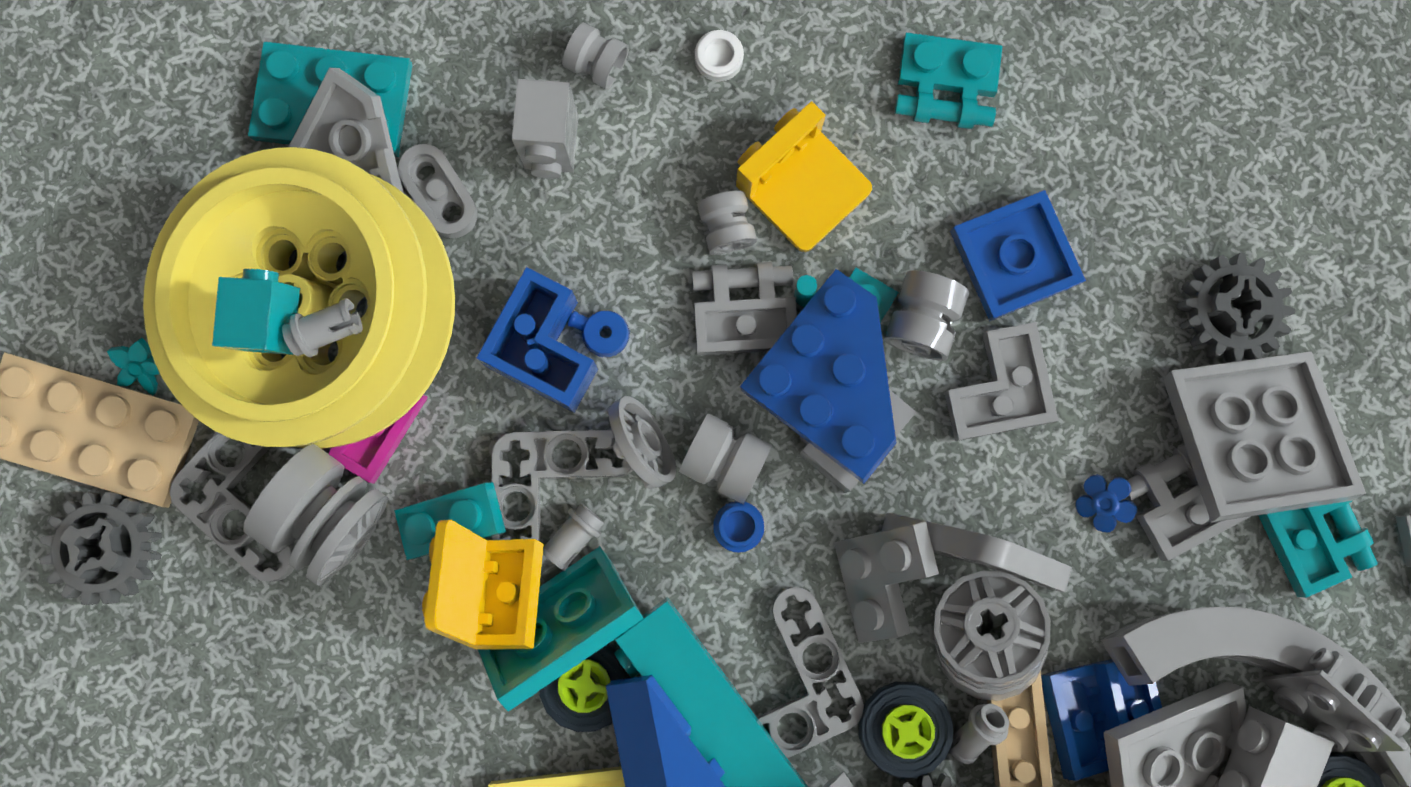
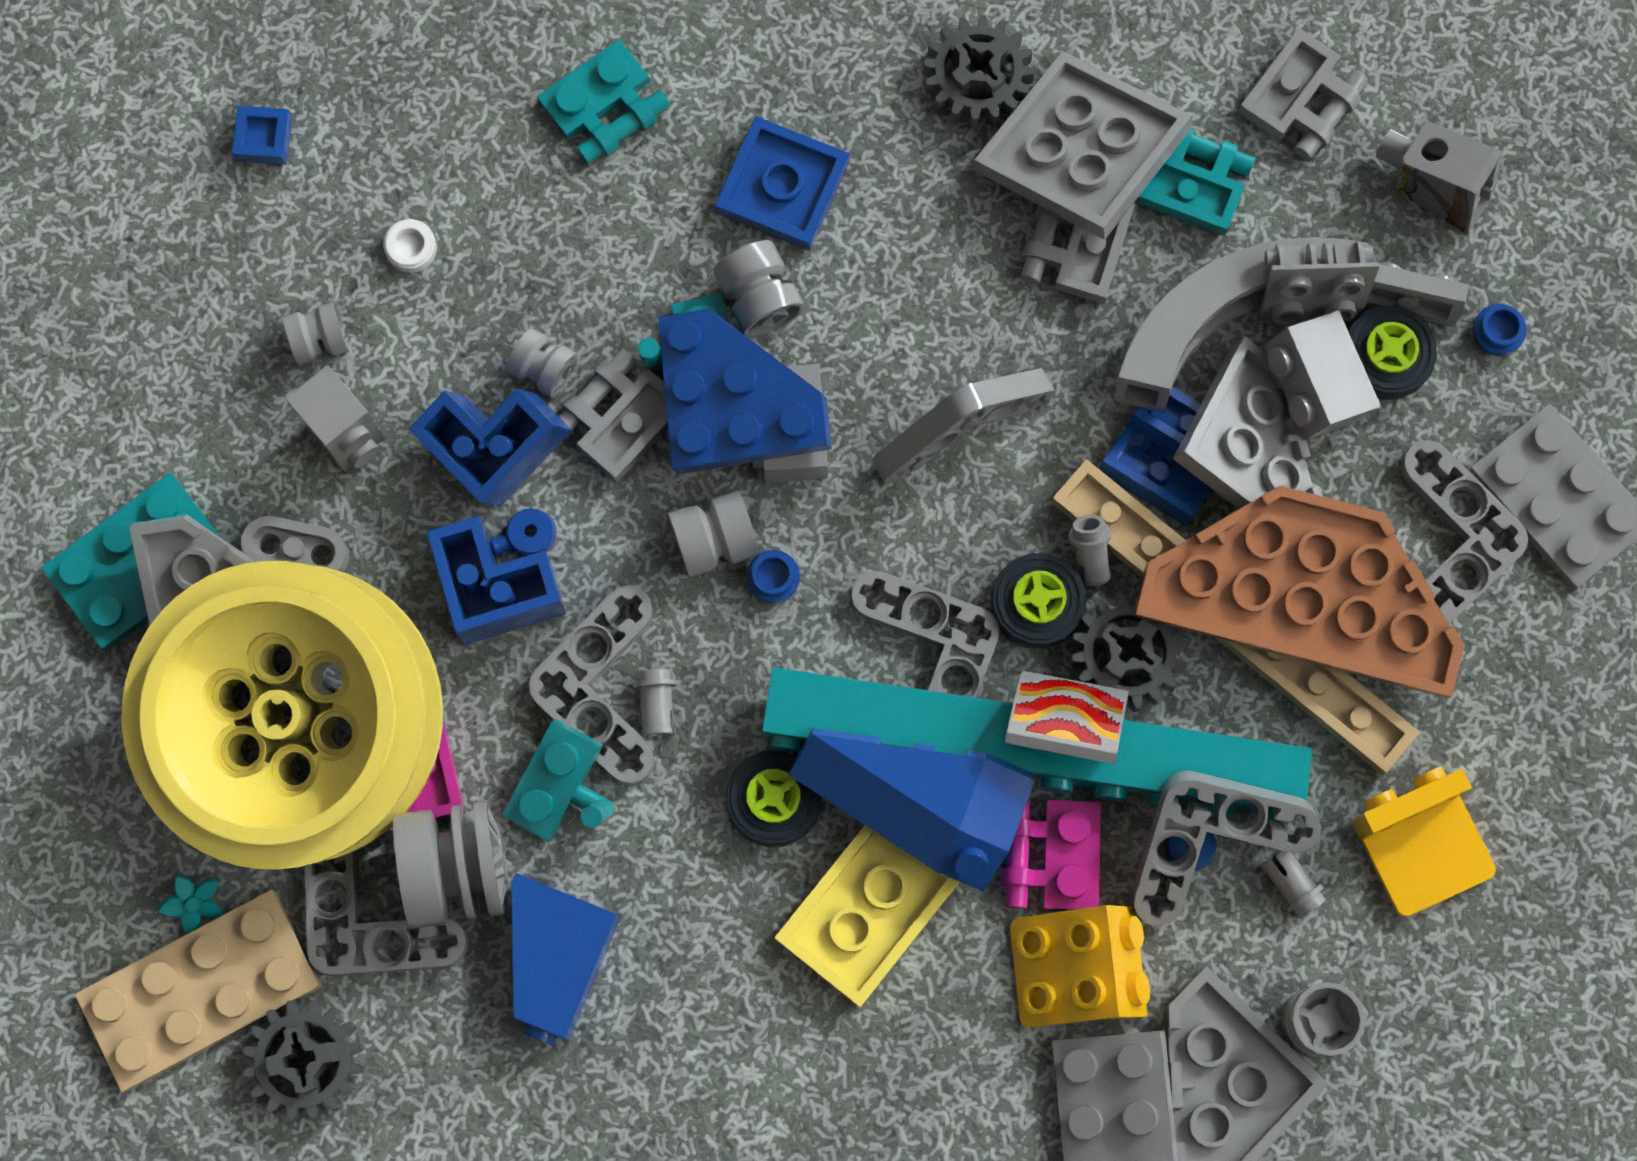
camera: 40 degrees left, 5 degrees down
teal brick [212,269,300,355] -> none
light grey pin [282,298,363,358] -> none
yellow bracket [422,520,544,649] -> none
teal plate [477,546,644,712] -> none
light grey wheel [606,396,676,489] -> none
yellow bracket [736,101,872,252] -> none
light grey plate [834,522,939,643] -> none
light grey wheel [934,570,1051,701] -> none
light grey plate [944,322,1059,441] -> none
blue plant [1076,474,1137,533] -> none
none -> blue brick [409,388,572,506]
none -> blue slope [511,873,621,1046]

